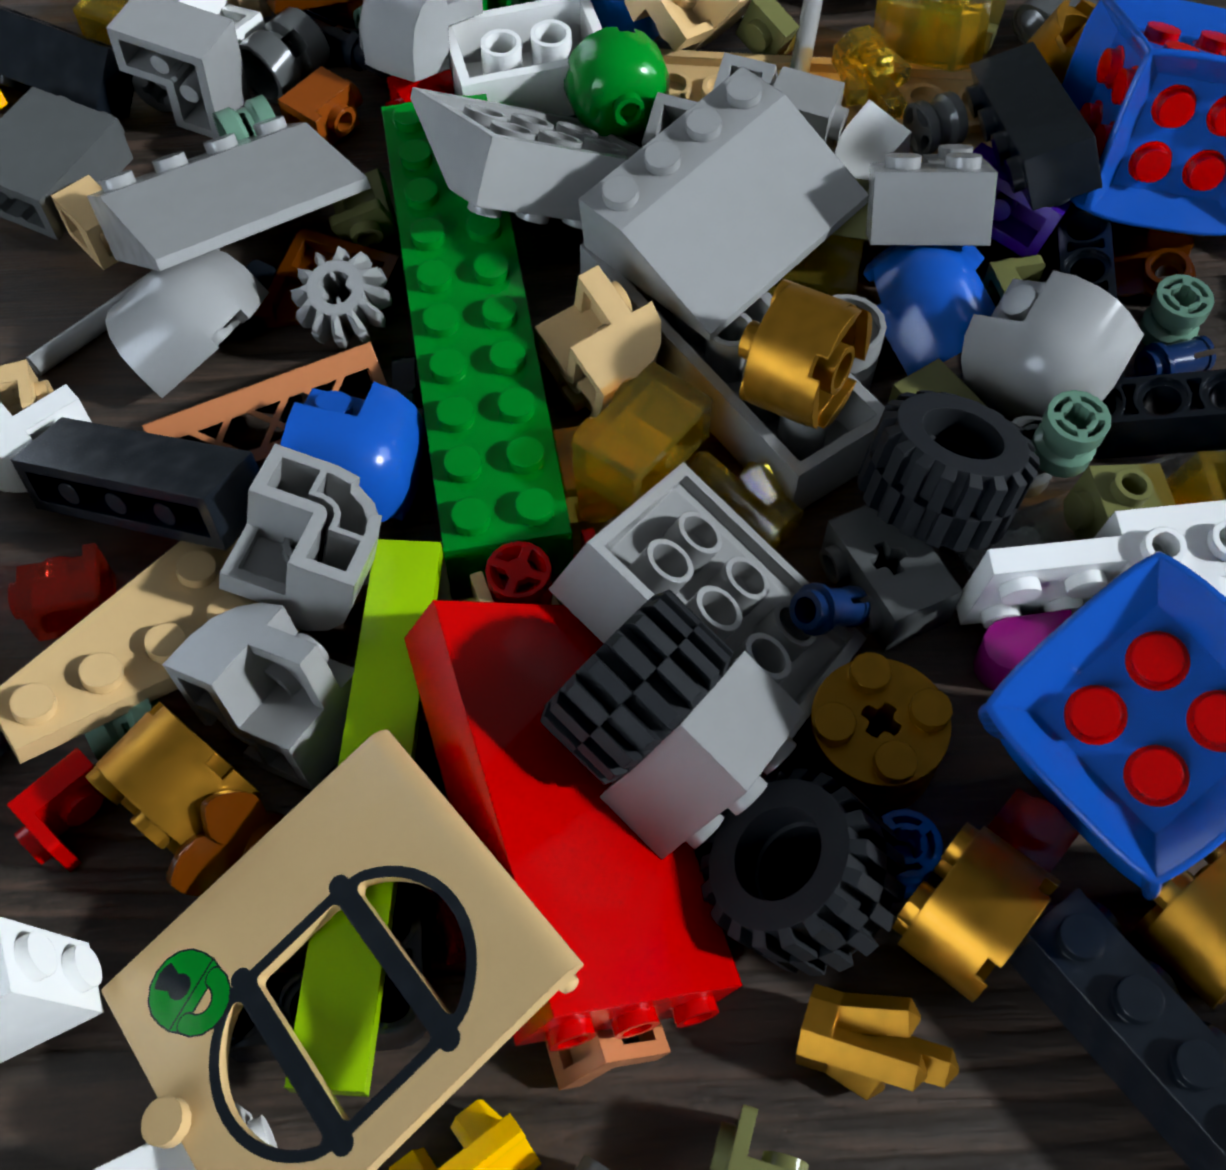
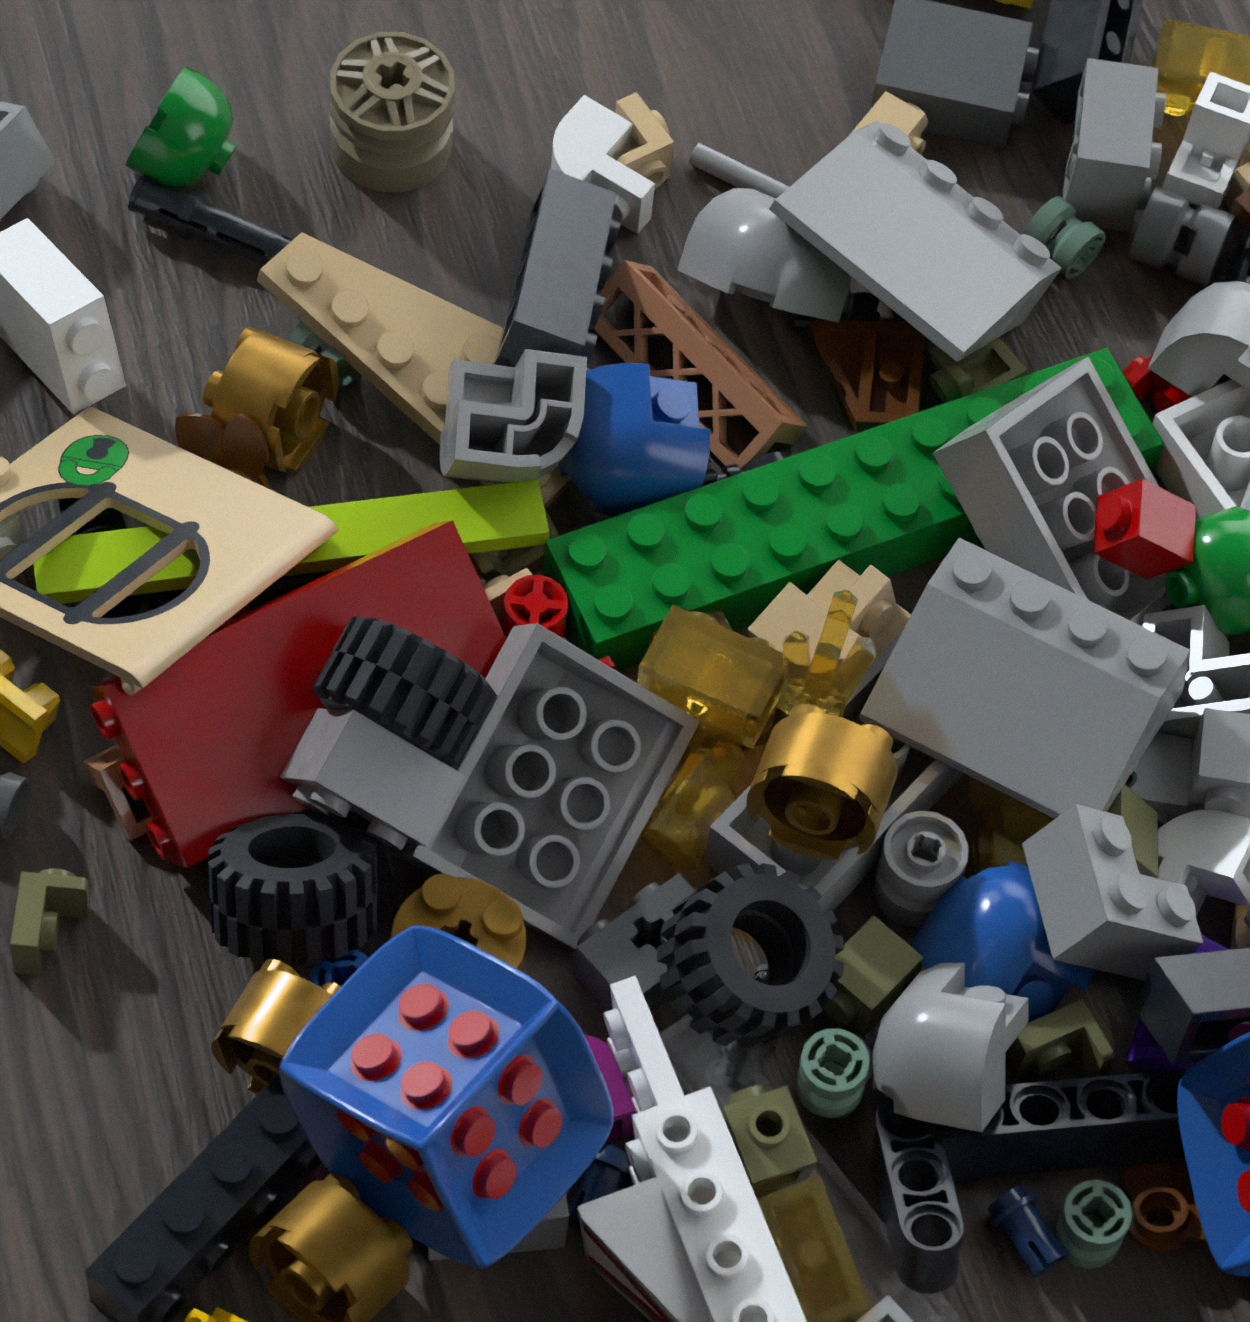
camera: 70 degrees right, 0 degrees up
red bracket [6,748,106,873] -> none
clear red brick [8,543,116,641] -> none
light grey brick [162,602,354,791] -> none
dark orange brick [278,66,363,146] -> none
light grey gear [290,246,392,350] -> none
dark blue pin [789,583,871,636] -> none
pearl gold rock [796,984,959,1101] -> none
none -> clear yellow rock [777,590,879,718]
none -> red brick [1093,478,1196,580]

